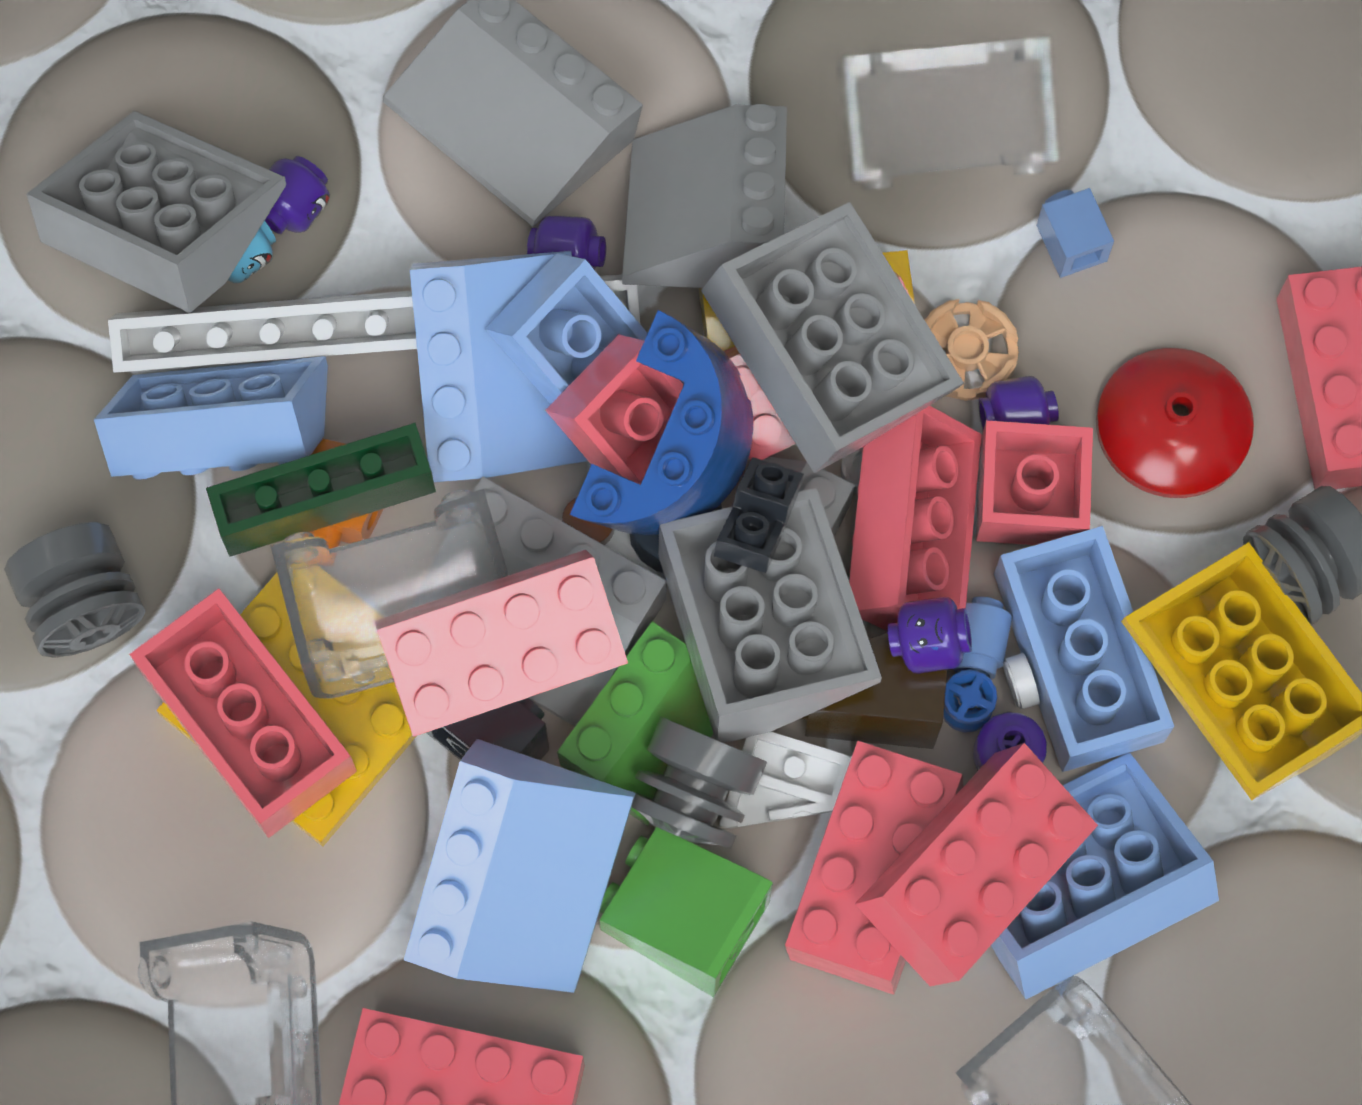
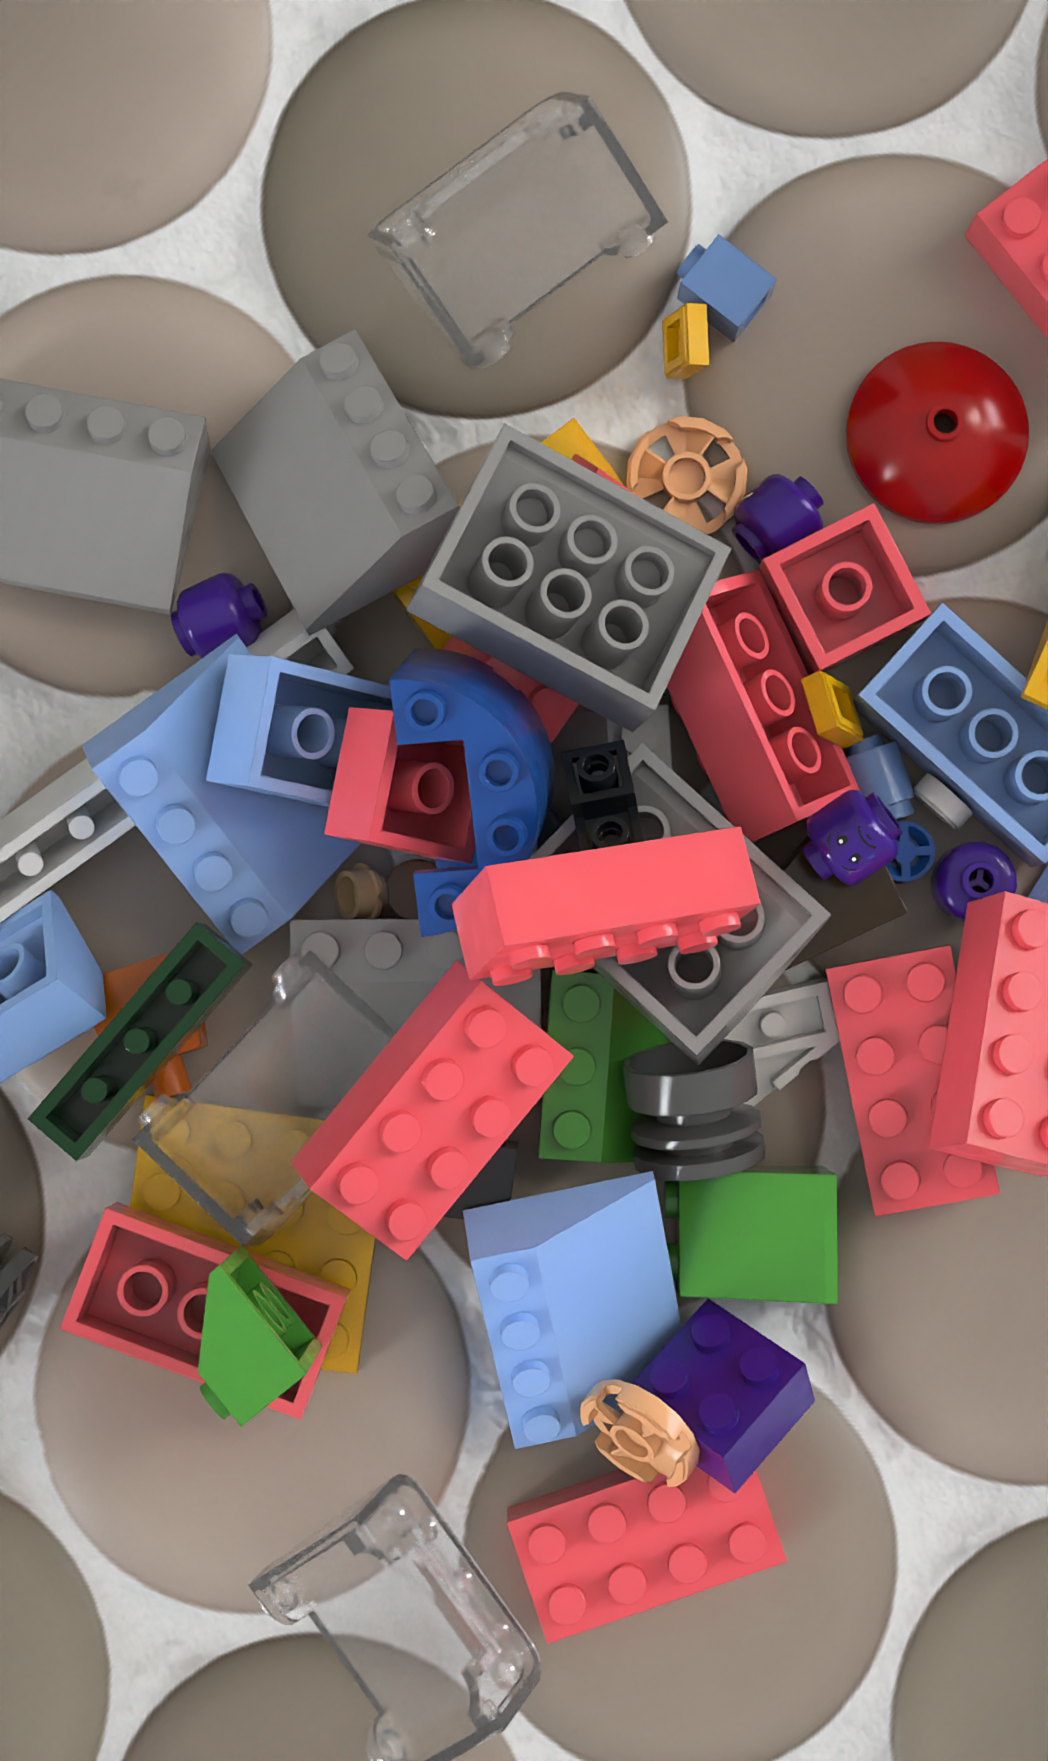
camera: 30 degrees left, 15 degrees up
none -> bright green slope [198,1245,322,1427]
none -> tan plate [334,863,388,919]
none -> coral brick [451,826,761,986]
none -> light nougat piece [580,1379,700,1487]
none -> dark purple brick [631,1298,815,1493]
none -> yellow tile [662,303,709,380]
none -> yellow tile [801,670,864,749]

